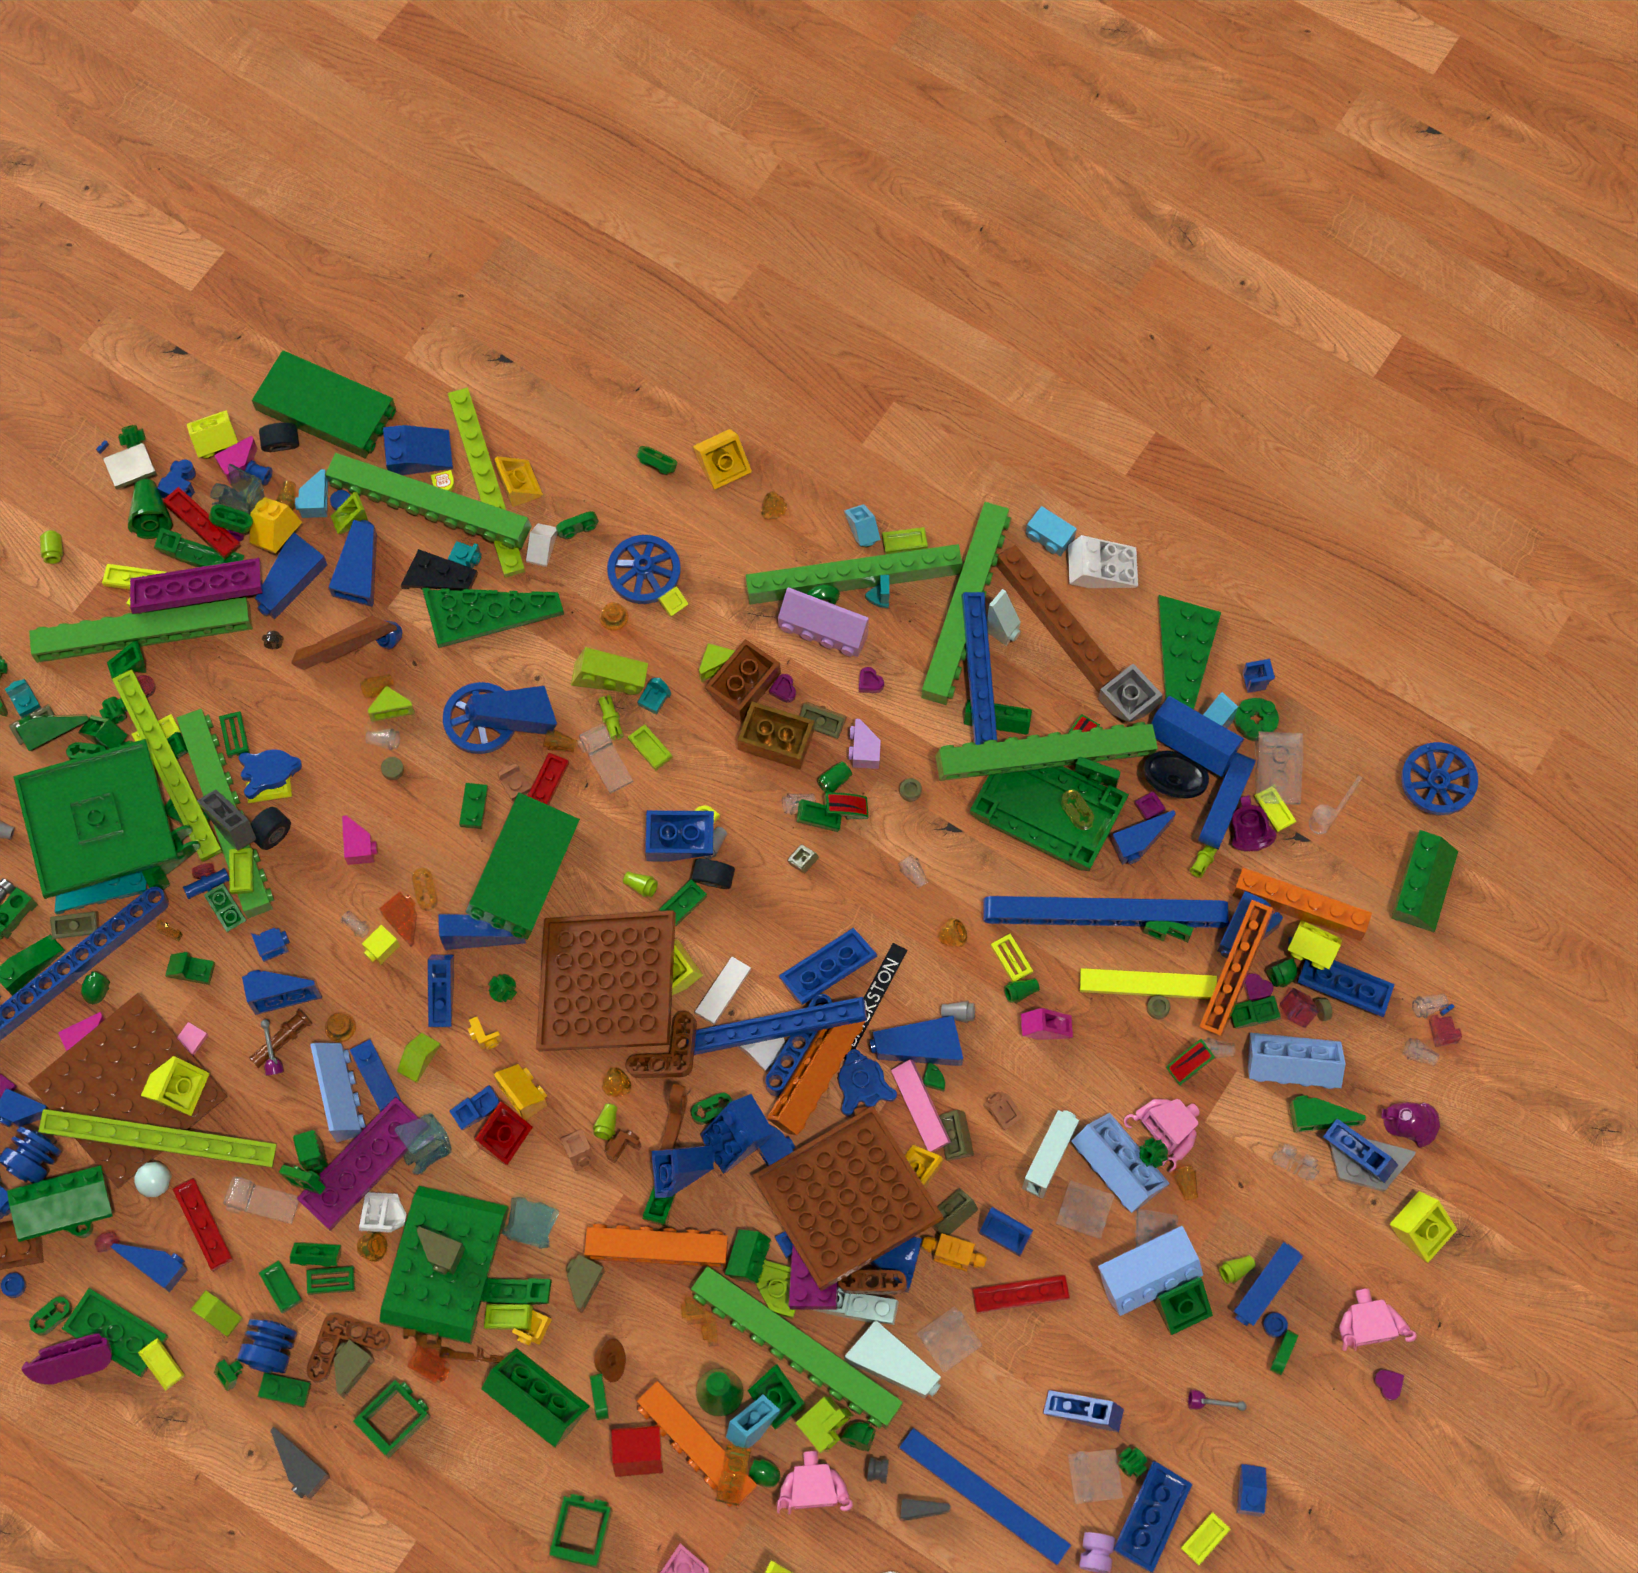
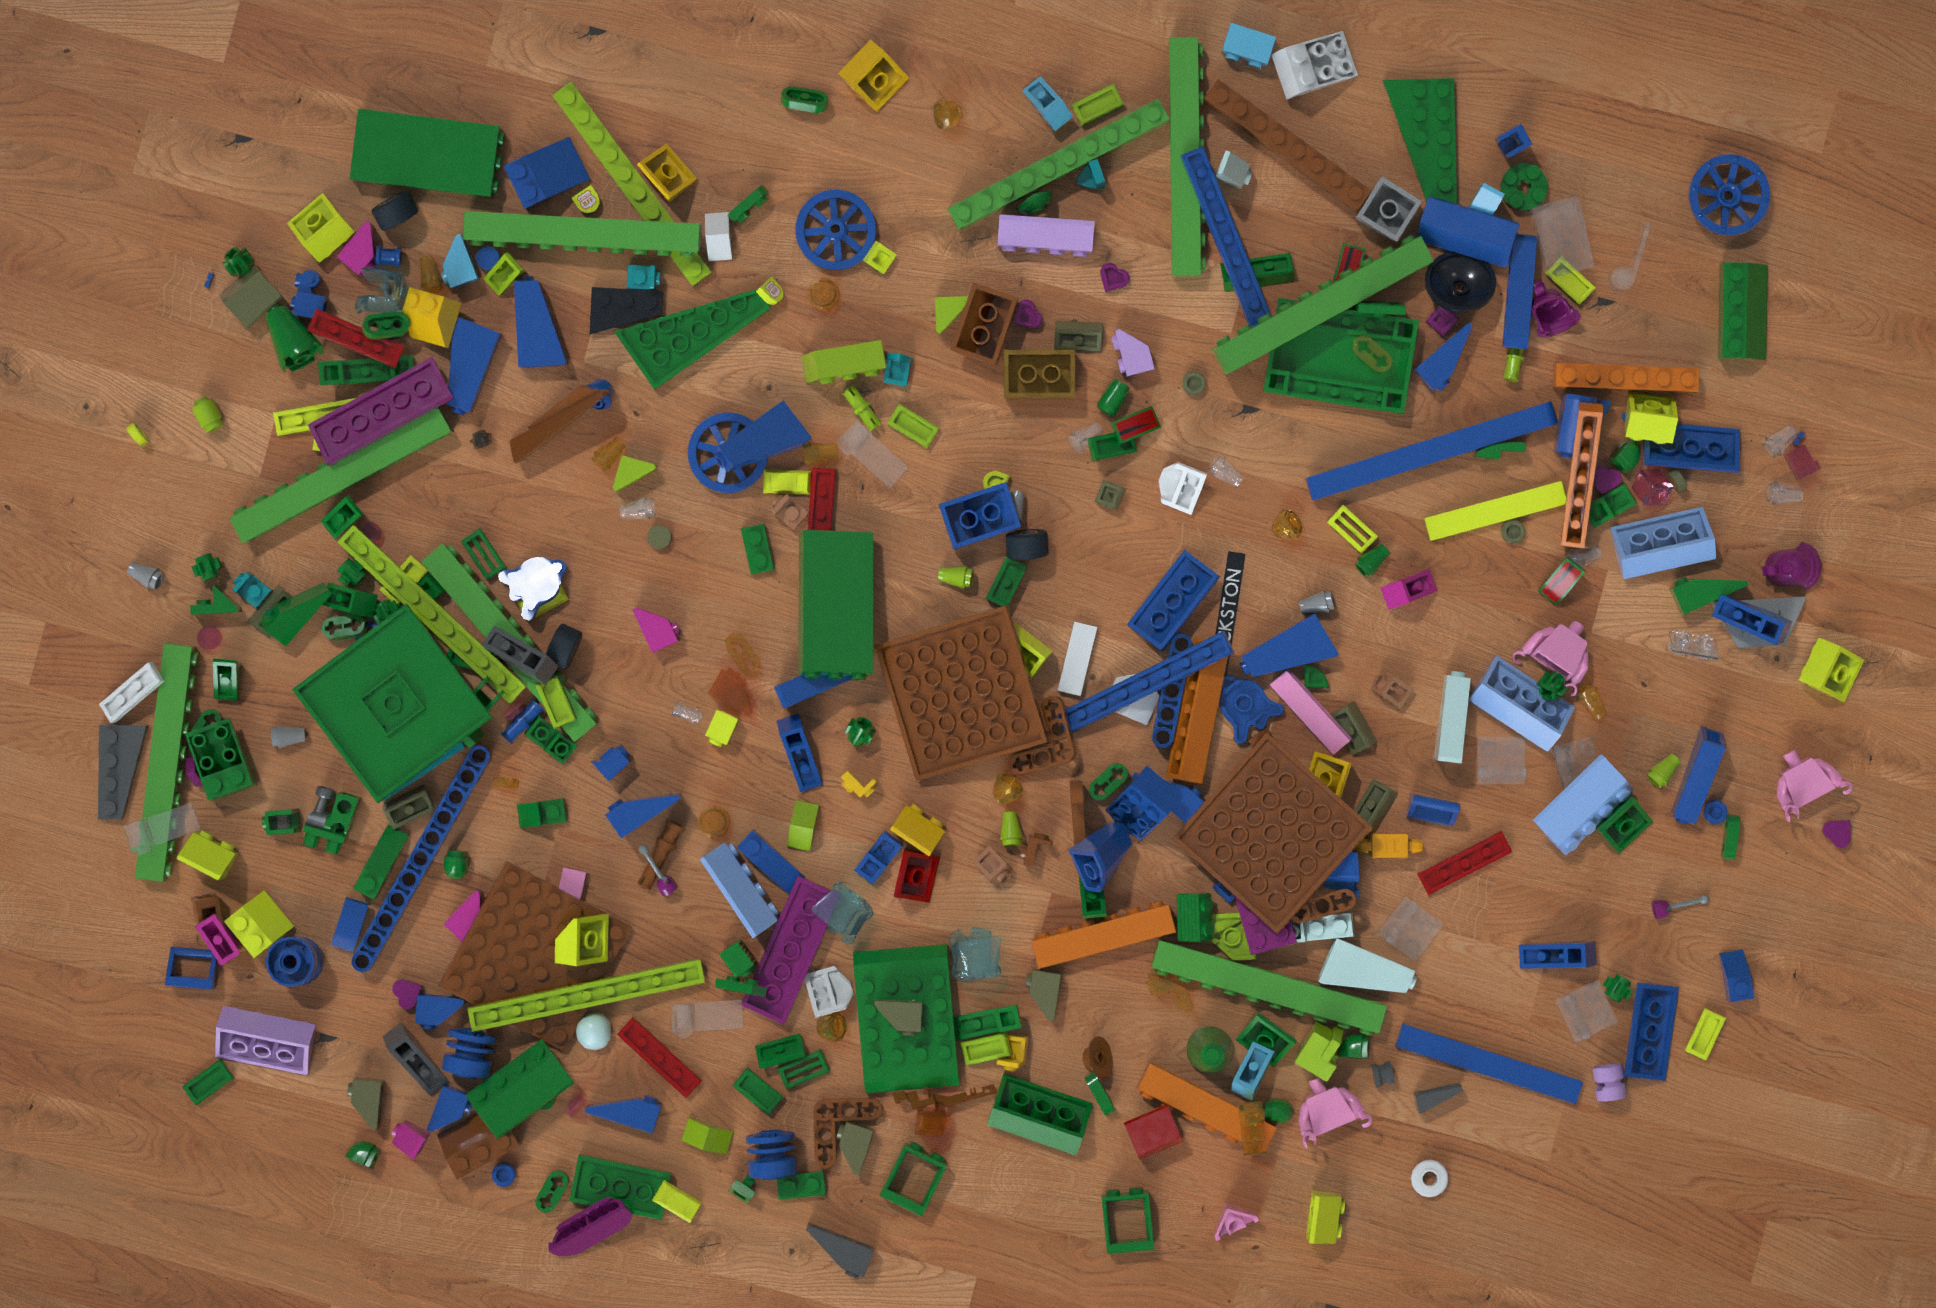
camera: 15 degrees left, 20 degrees up
none -> neon yellow tile [756,276,784,305]
none -> neon yellow tile [763,470,811,495]
none -> white slope [1158,462,1207,515]

